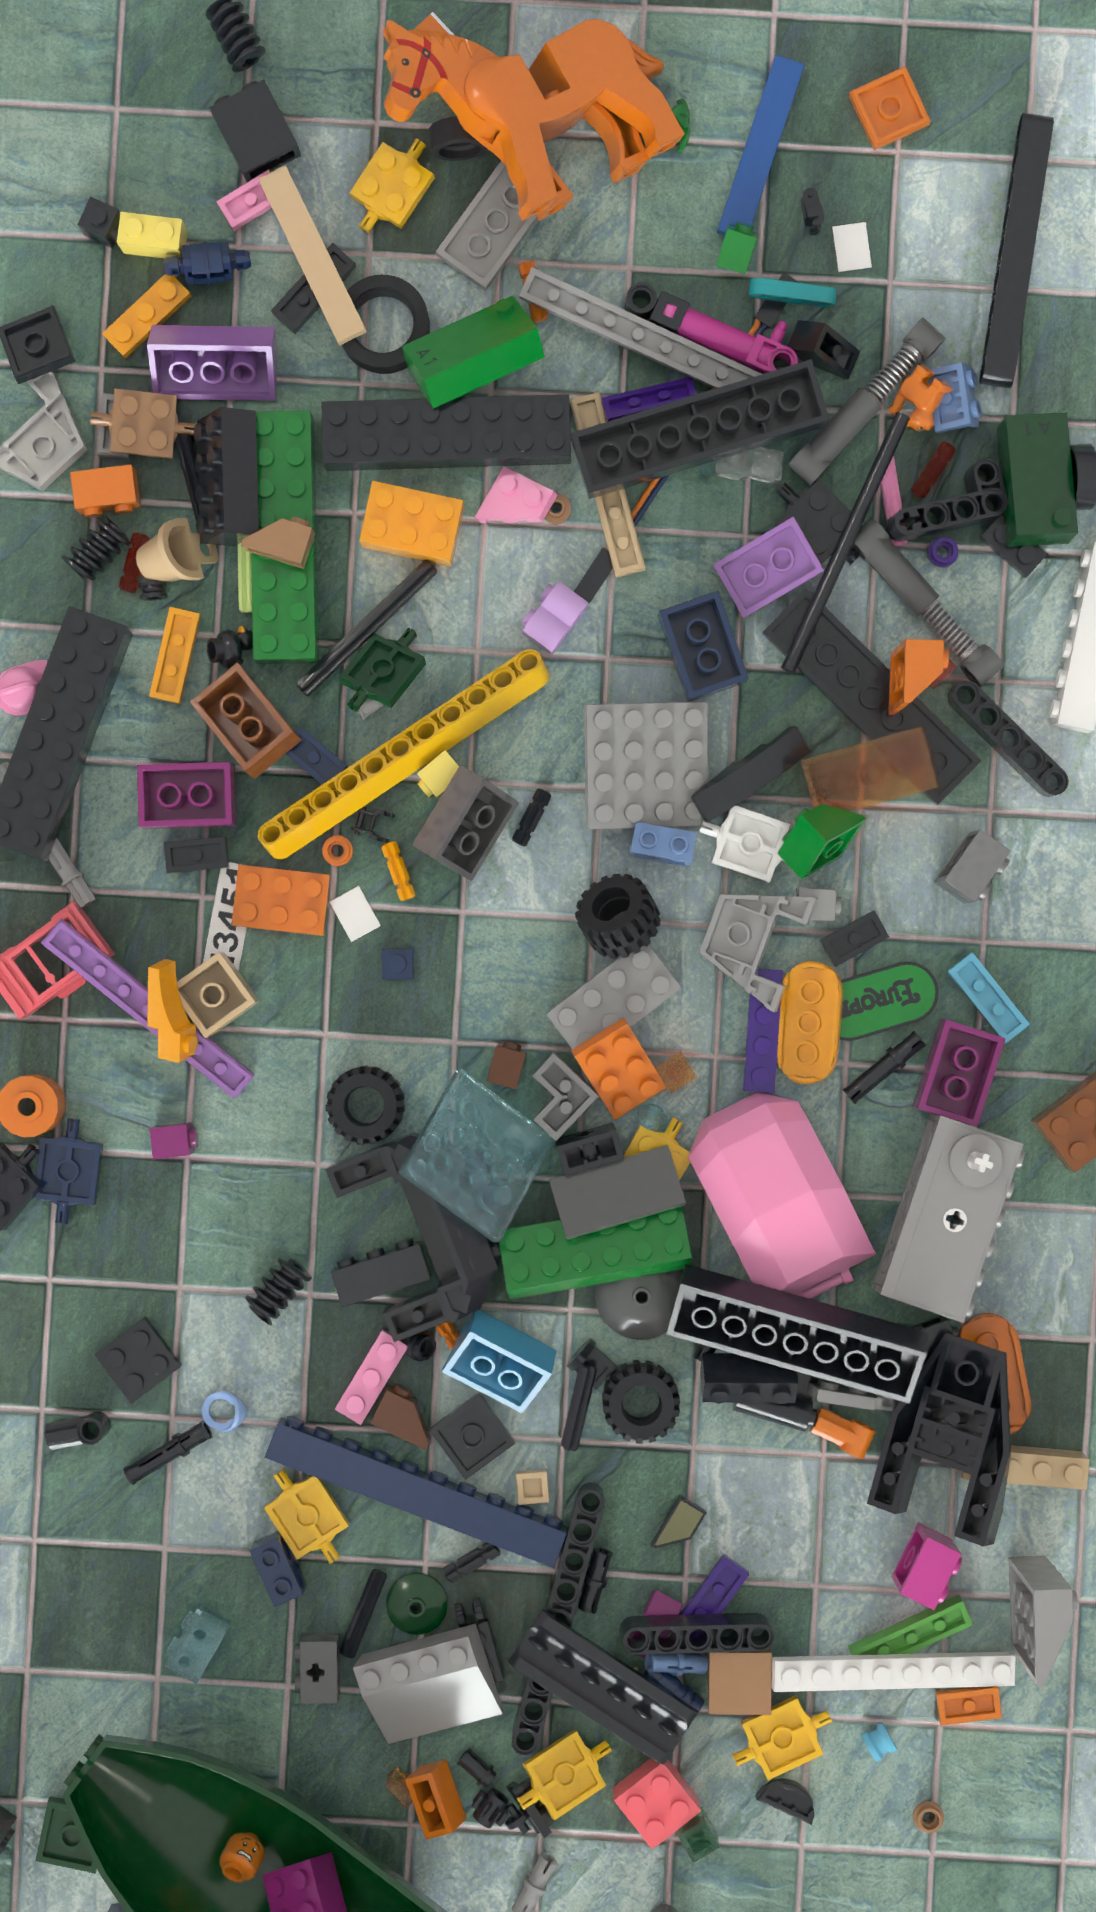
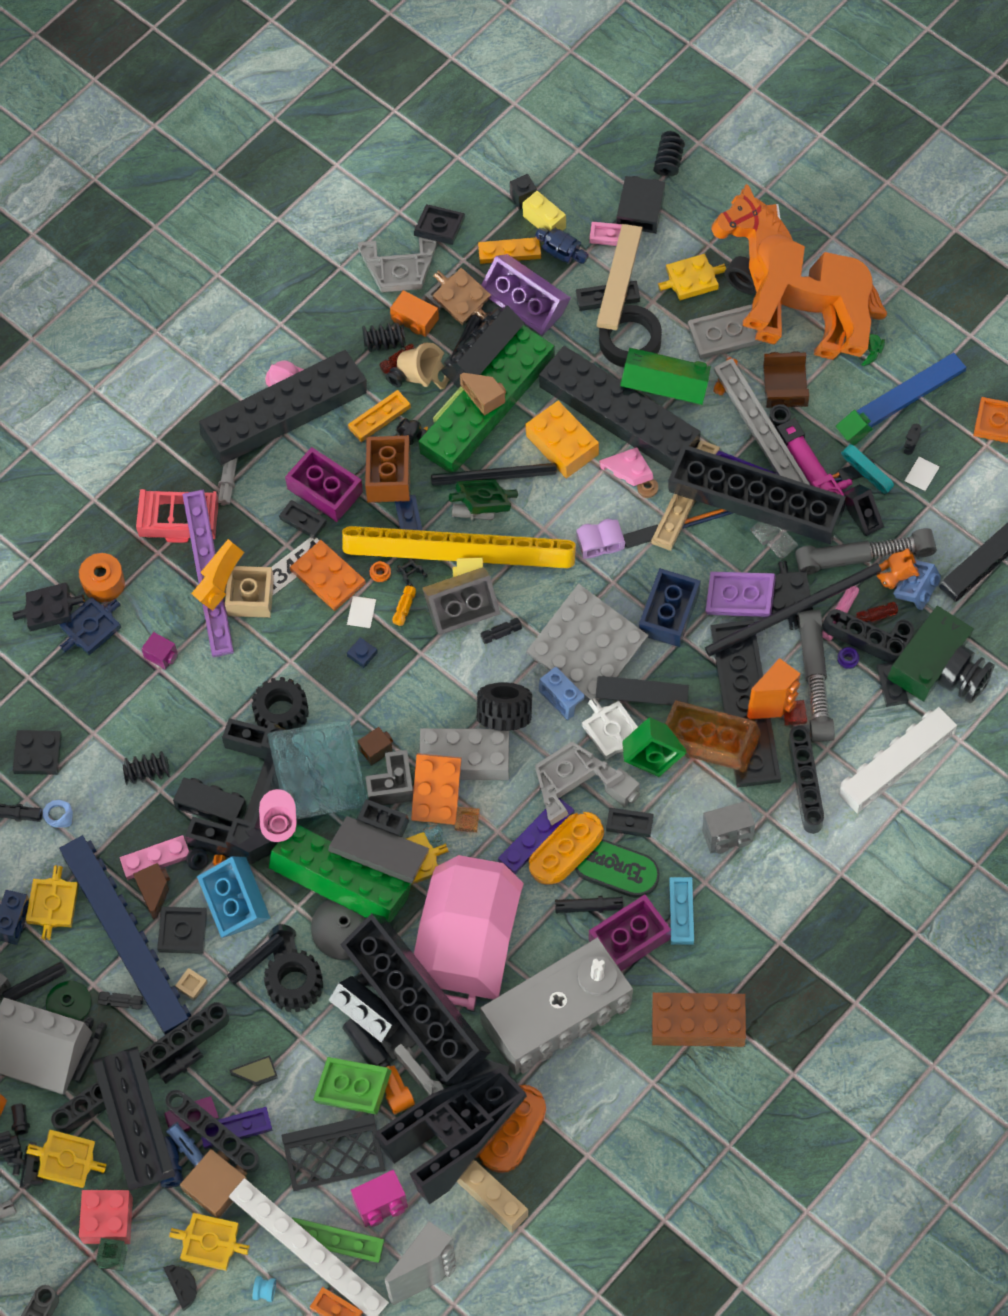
camera: 40 degrees right, 25 degrees down
none -> bright pink piece [259,789,296,842]
none -> black fence [281,1114,385,1192]
none -> bright green plate [313,1057,392,1115]
none -> reddish brown panel [763,351,809,408]

